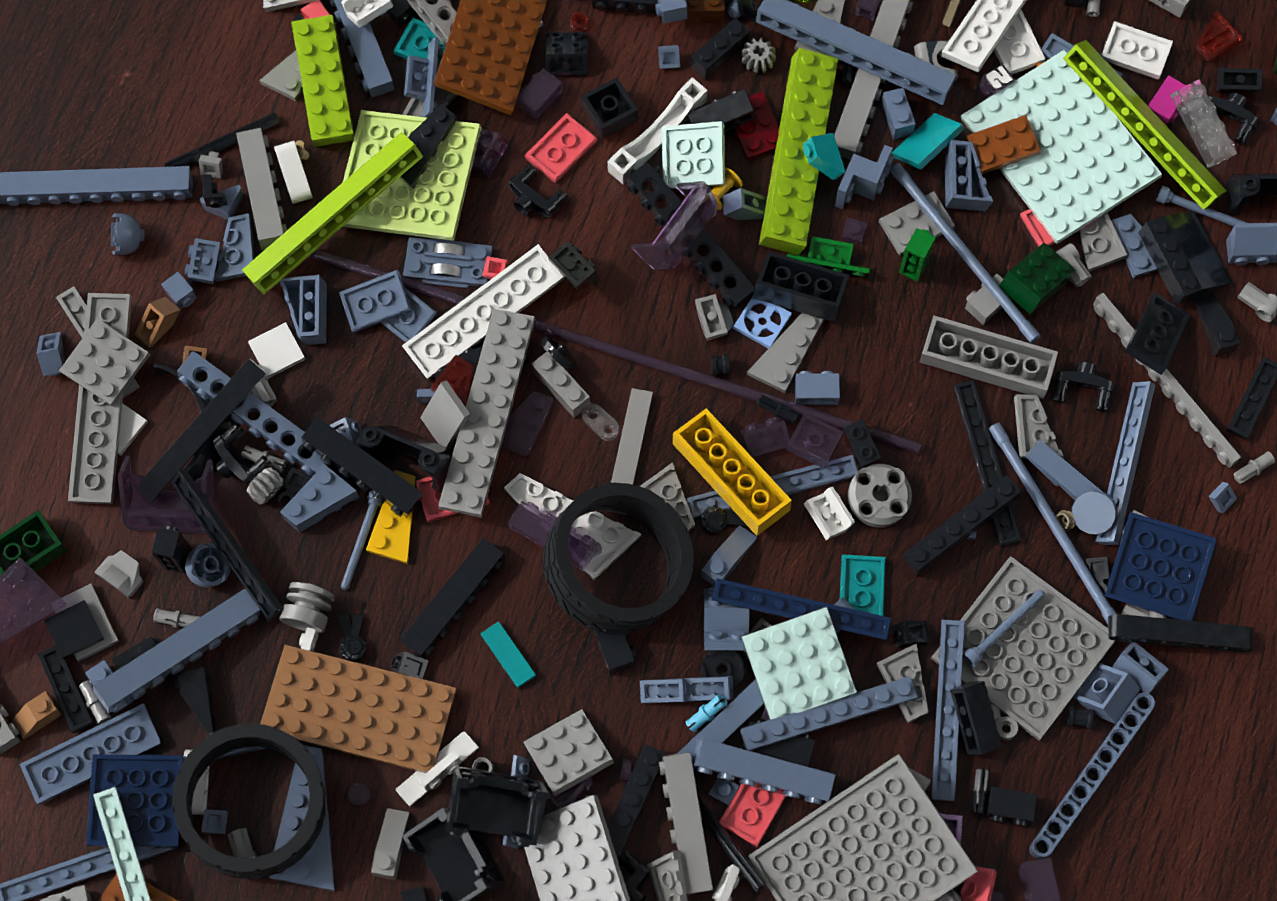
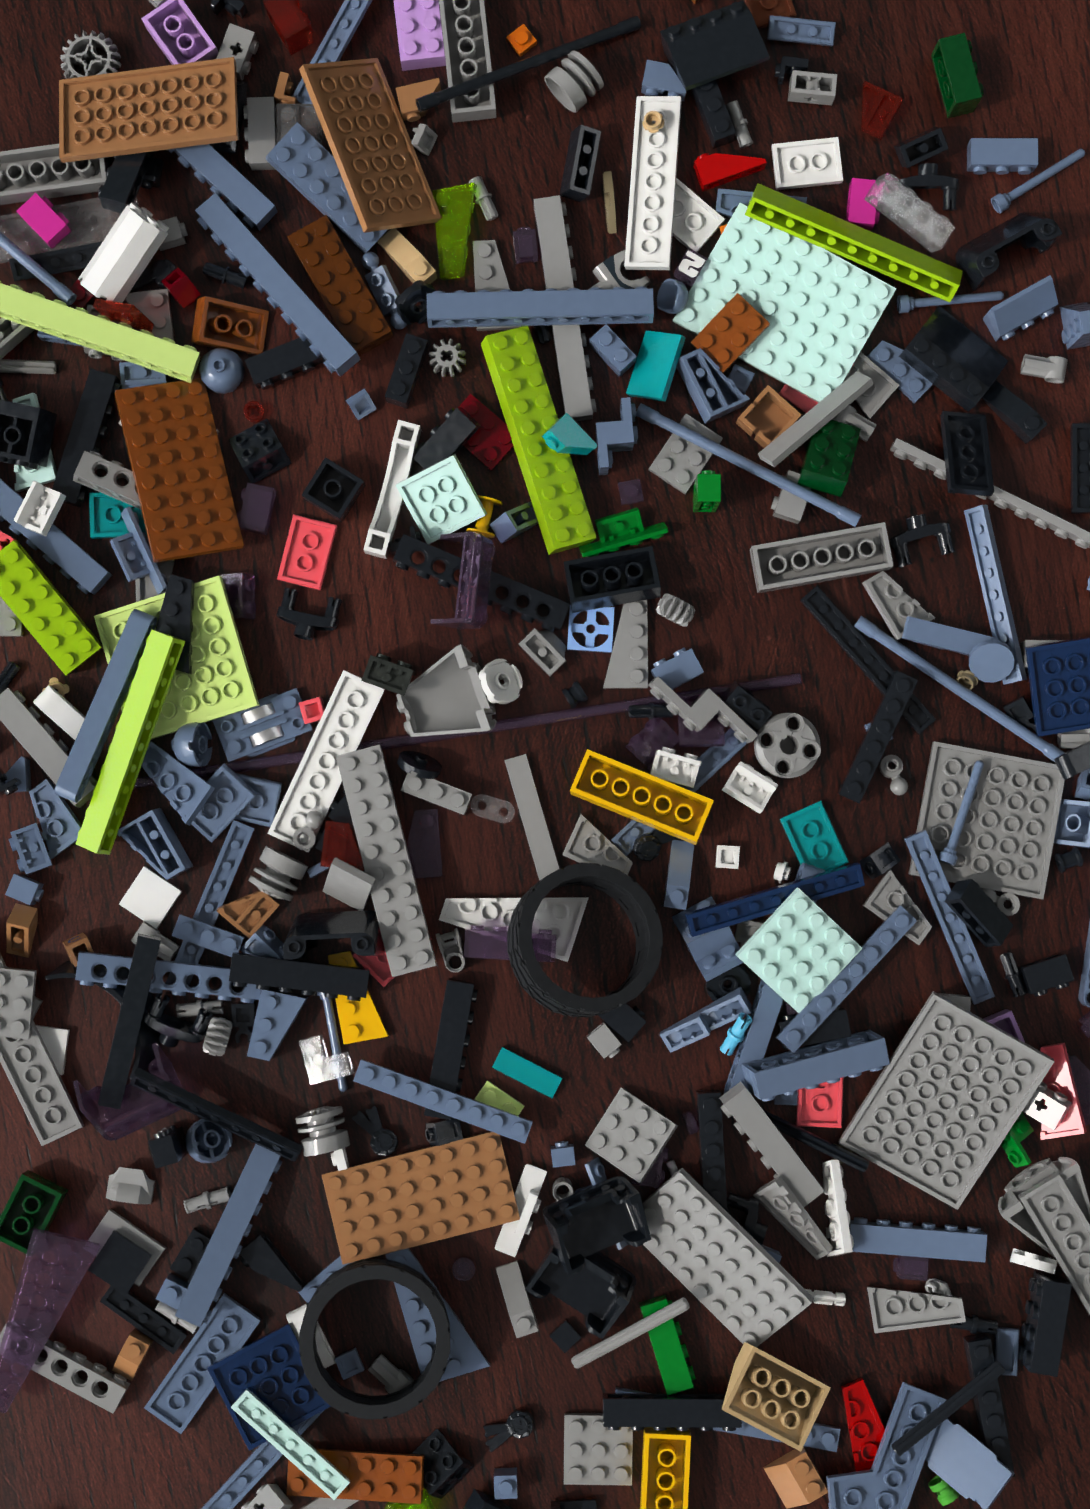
camera: 30 degrees left, 15 degrees up
none -> sand blue beam [54,609,157,803]
none -> sand blue wing [141,740,215,826]
none -> sand blue plate [166,820,254,991]
none -> sand blue cylinder [171,722,212,767]
none -> sand blue plate [172,914,244,957]
none -> medium nougat wing [216,890,279,938]
none -> light grey wheel [248,846,308,901]
none -> light grey plate [293,811,324,850]
none -> clear plate [299,1035,354,1085]
none -> sand blue plate [353,1059,533,1144]
none -> light grey cone [396,644,496,737]
none -> light grey piece [436,928,466,972]
none -> yellowish green plate [474,1080,525,1115]
none -> white plate [479,659,523,704]
none -> sand blue plate [551,1141,575,1168]
none -> light grey brick [587,1022,622,1059]
none -> light grey bracket [648,676,758,744]
none -> white bracket [650,747,702,788]
none -> light grey gear [656,593,695,627]
none -> sand blue hair [657,278,688,314]
none -> red slope [693,153,767,192]
none -> white plate [715,845,740,869]
none -> sand blue tile [728,364,755,395]
none -> medium nougat piece [736,385,802,448]
none -> light grey tile [758,371,873,467]
none -> white plate [774,861,791,884]
none -> light grey plate [879,755,908,795]

